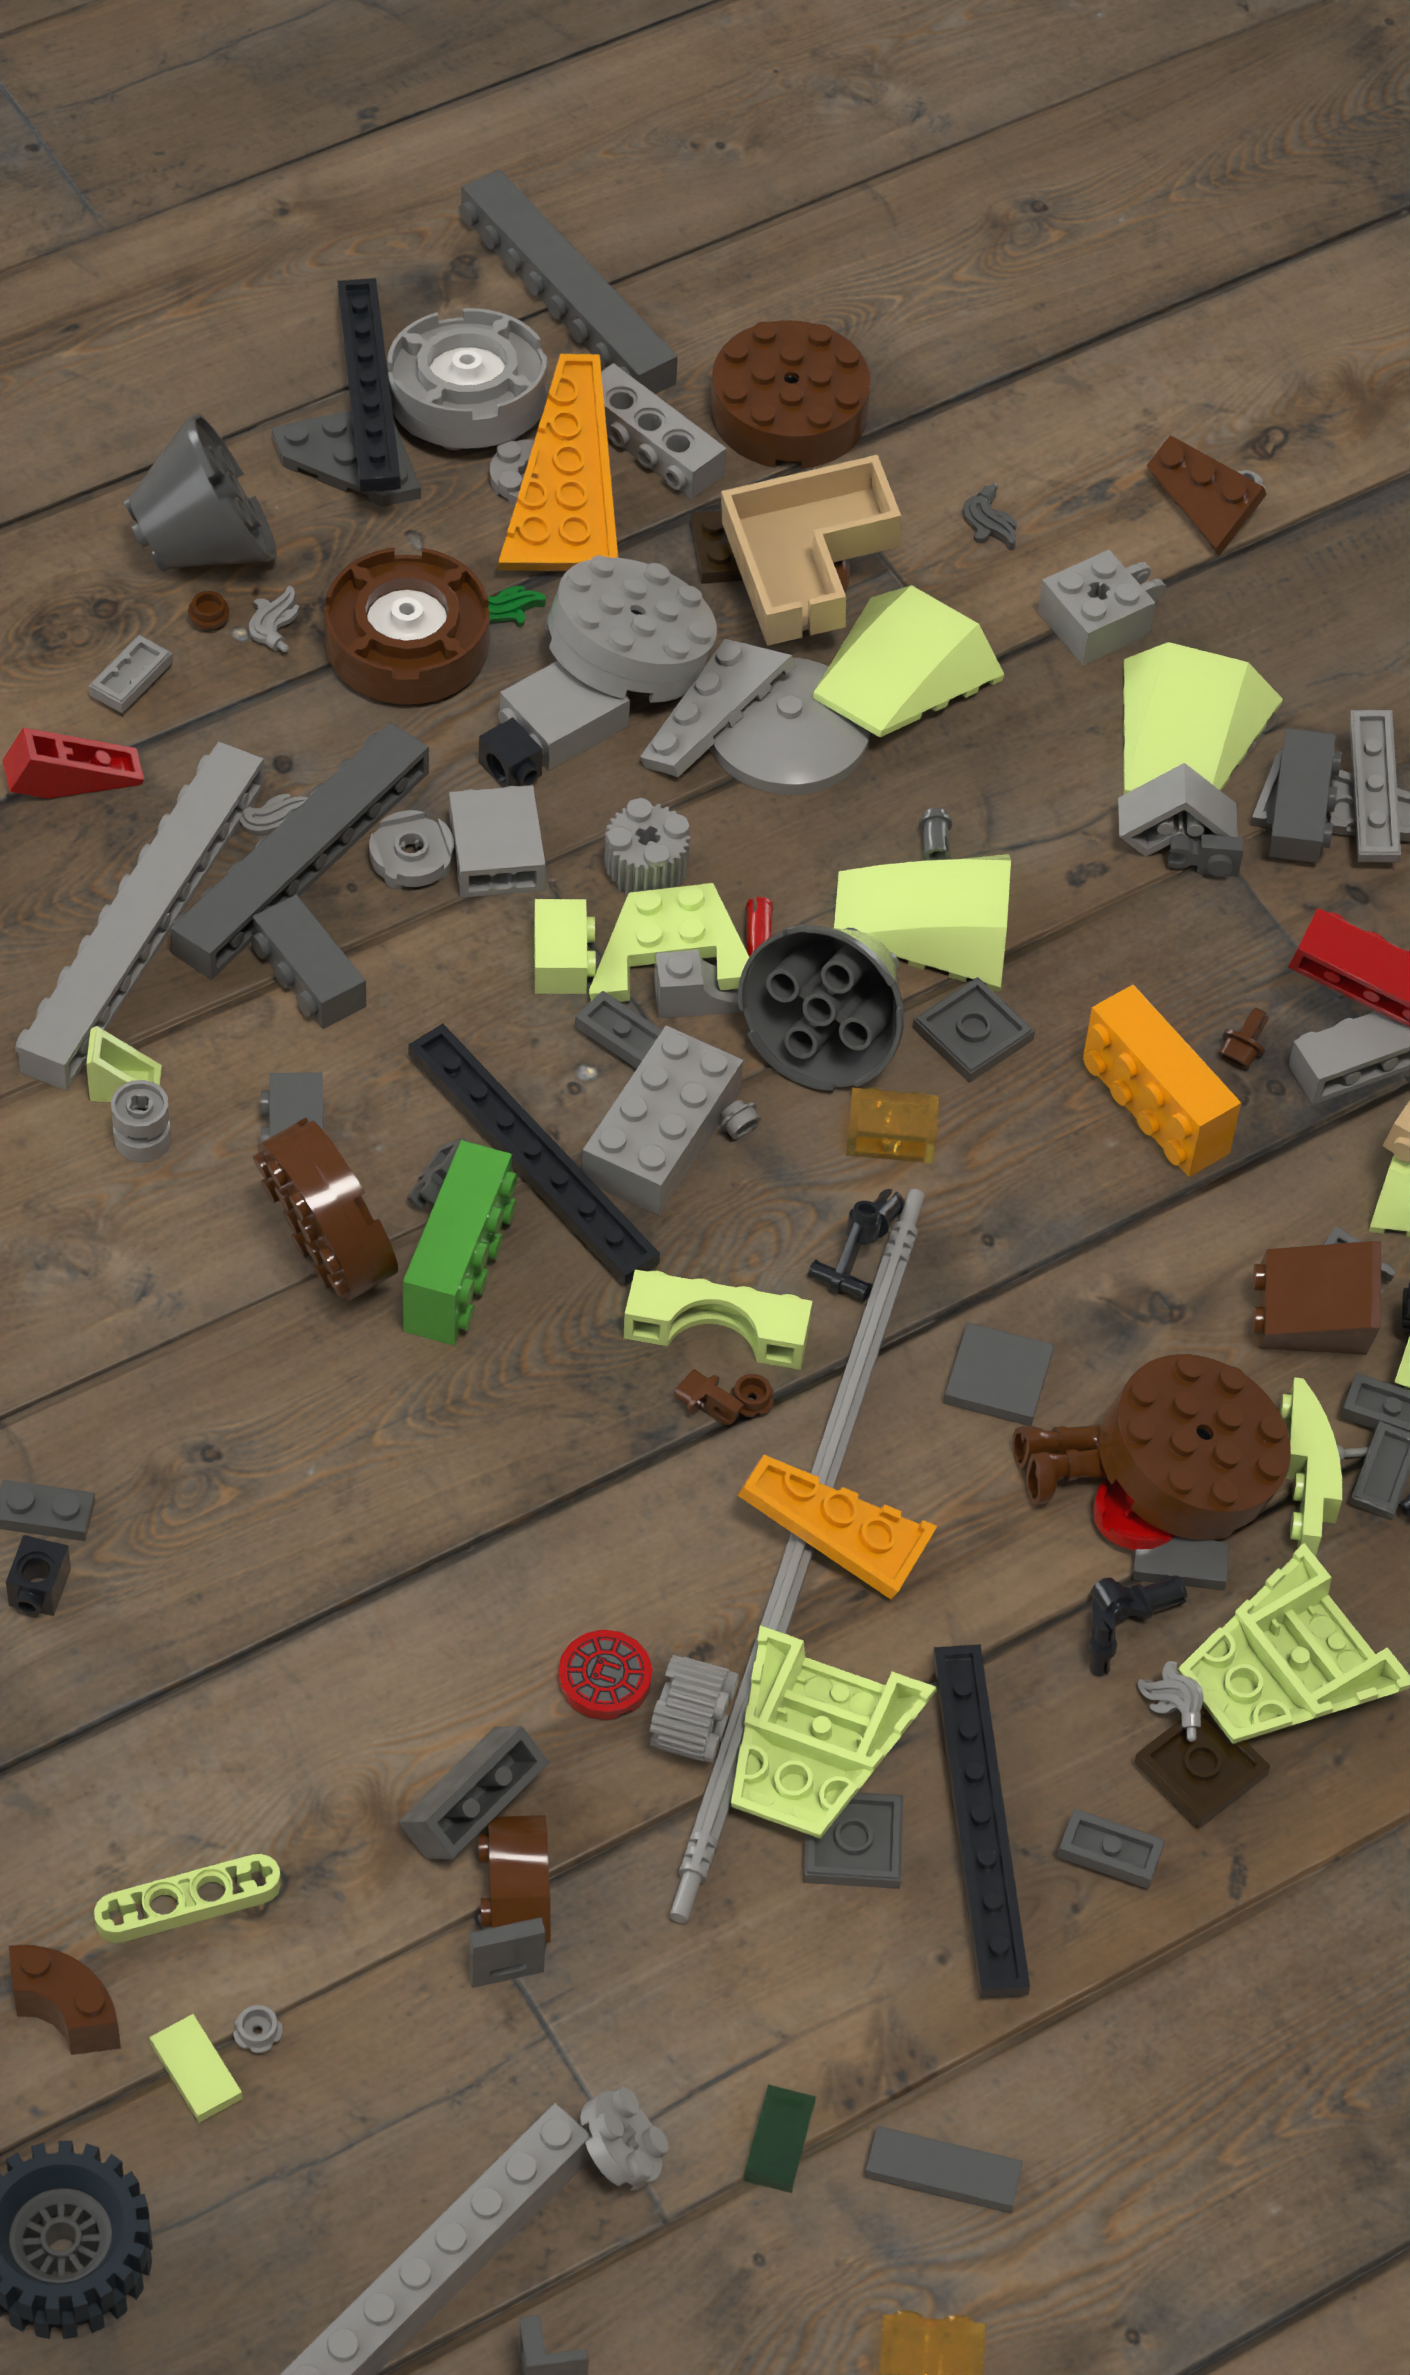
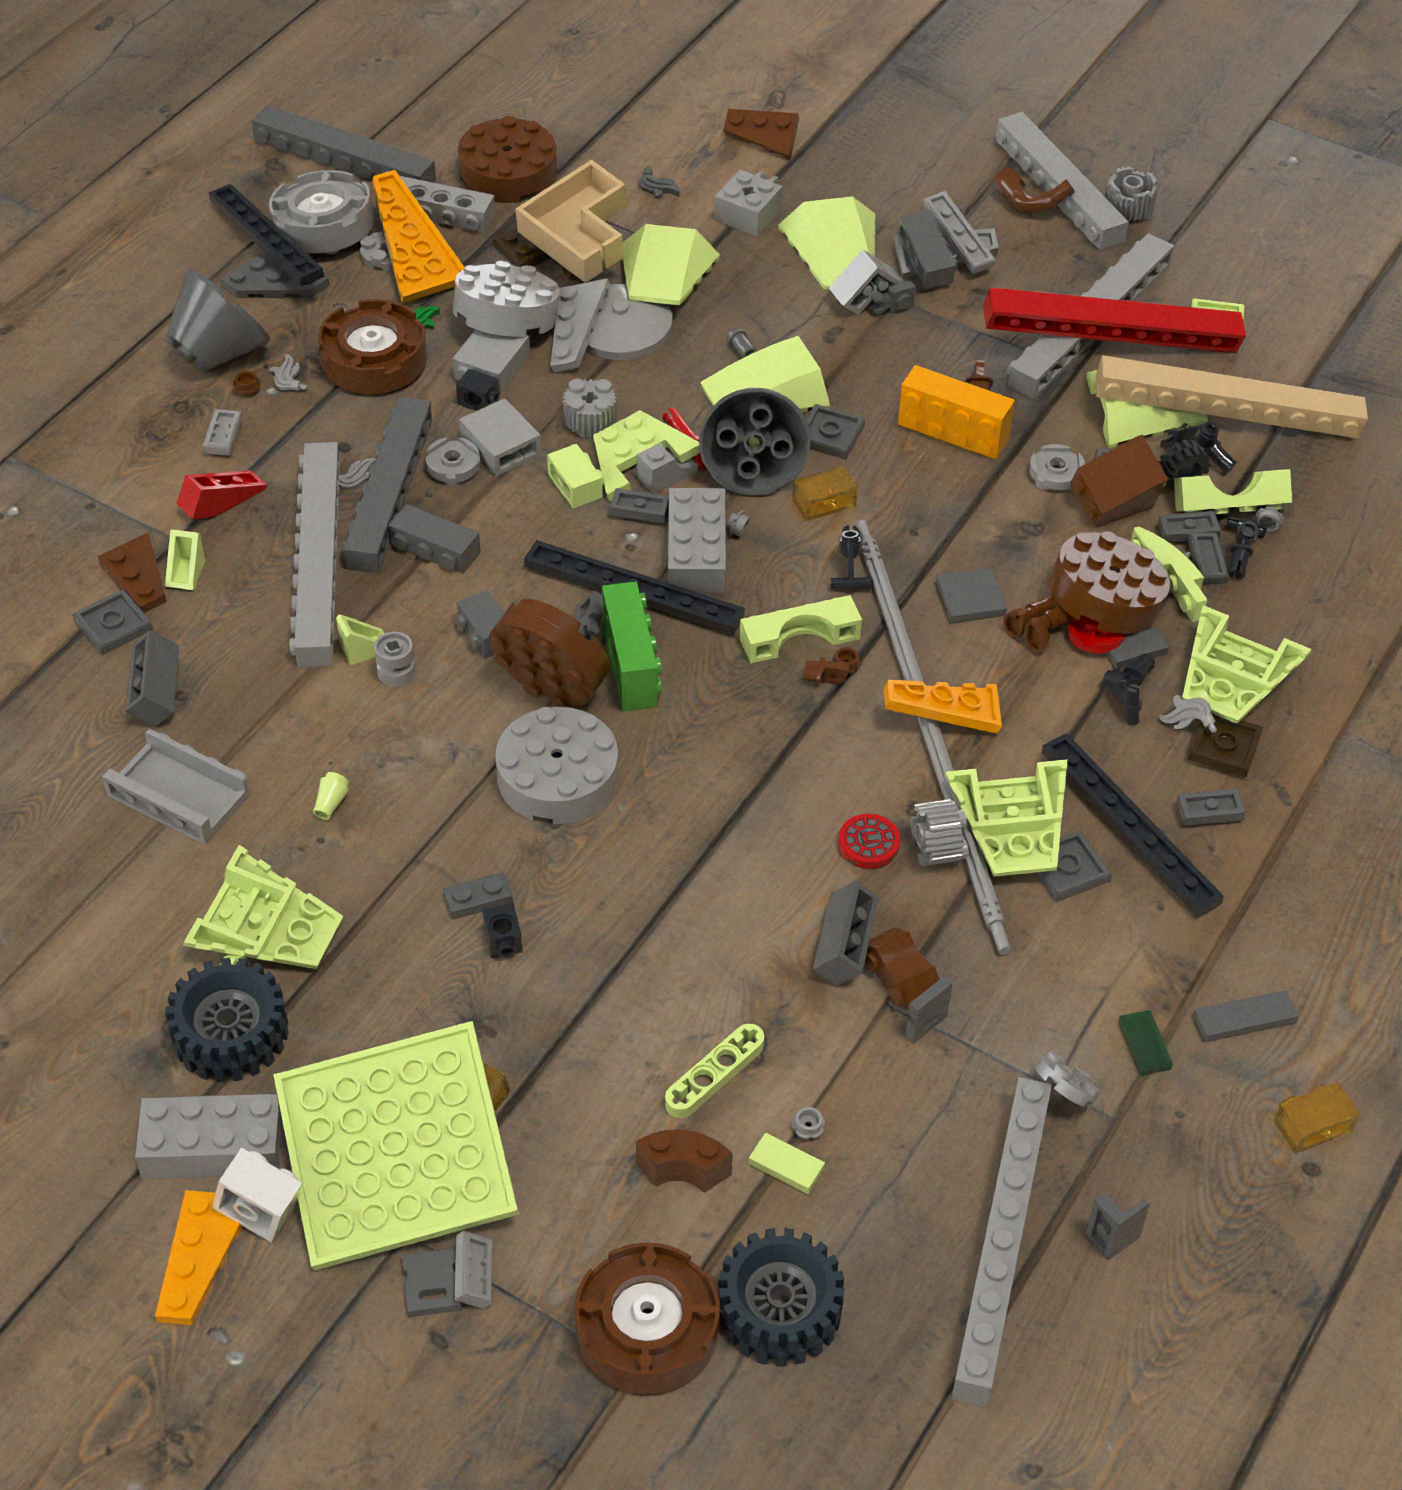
camera: 25 degrees left, 5 degrees down
none -> light grey piece [495,707,619,824]
none -> light grey plate [1029,444,1085,490]

